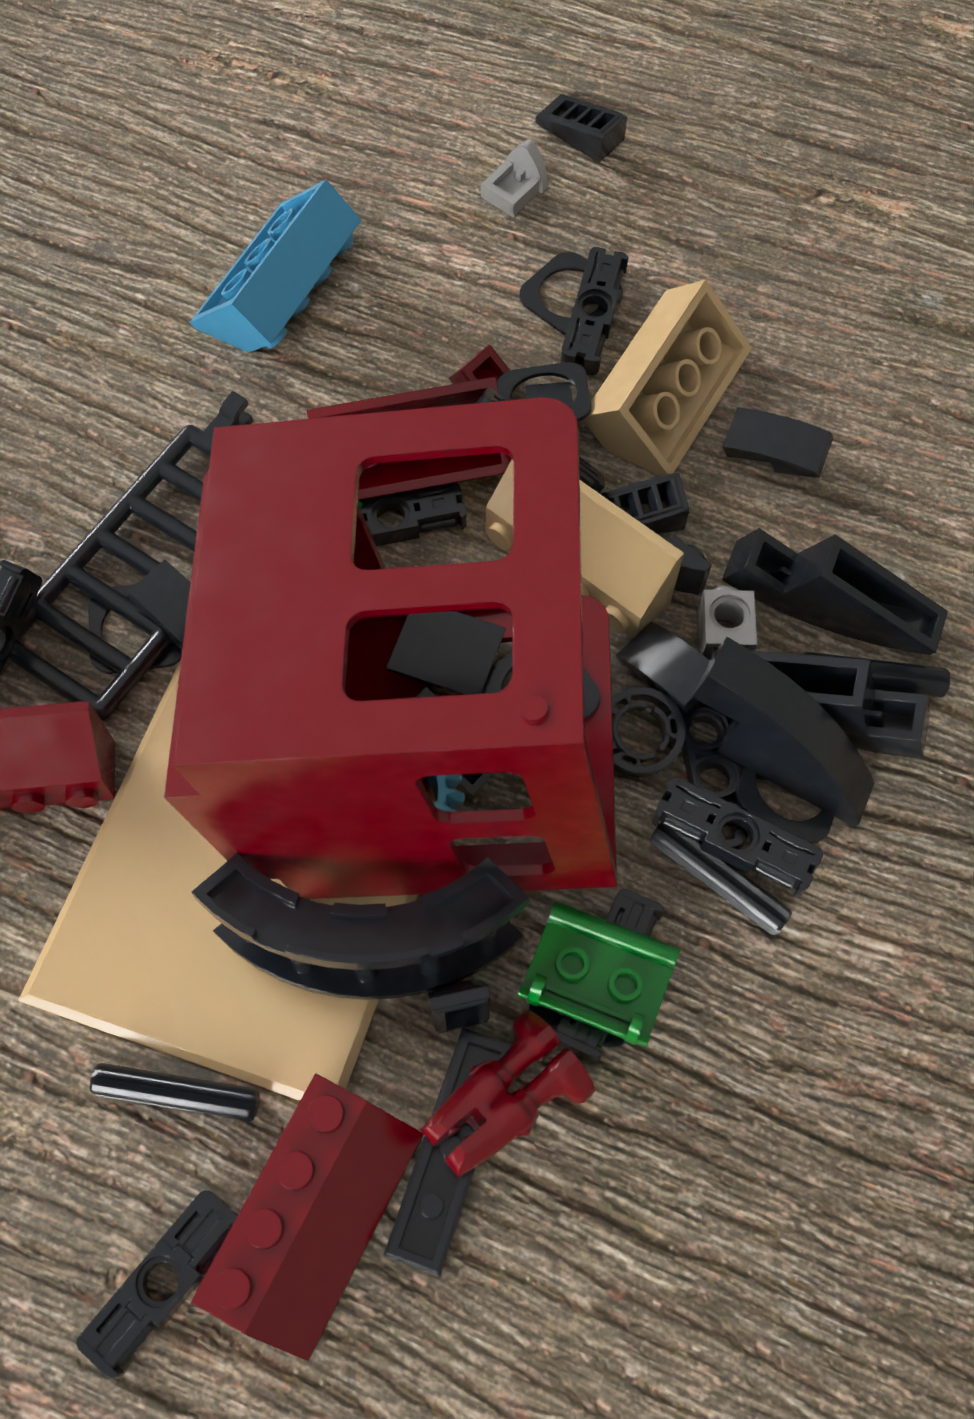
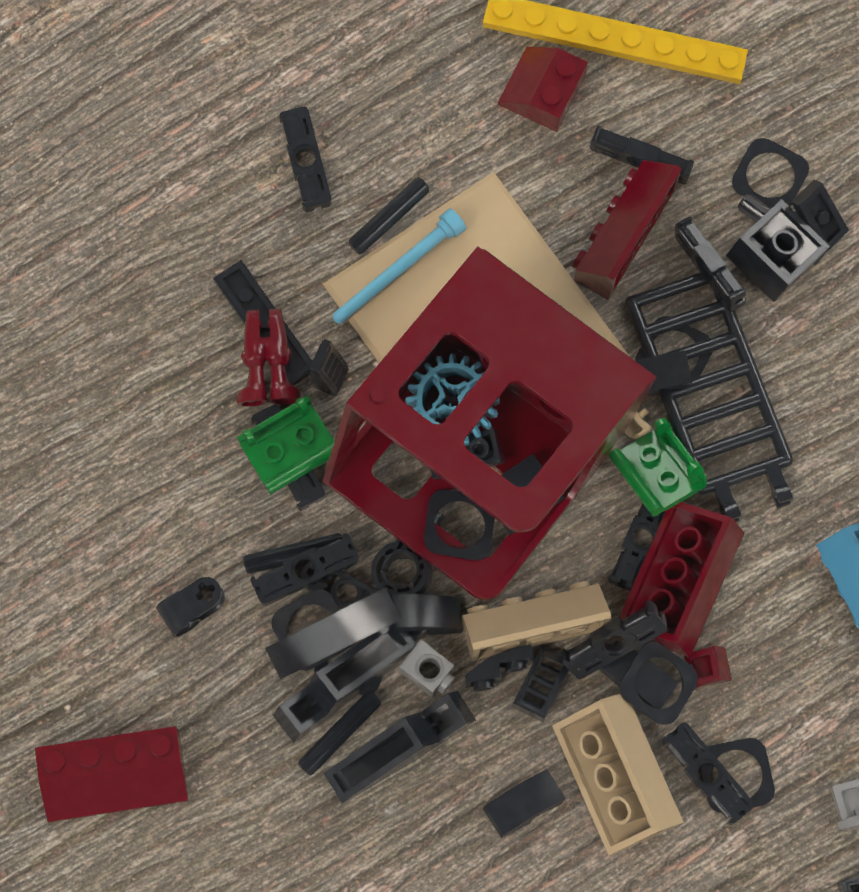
camera: 125 degrees right, 10 degrees up
dark red slope [190,1073,424,1361] -> none
black fence [191,853,529,1000] -> none
none -> black piece [156,577,225,637]
none -> medium azure piece [333,208,467,324]

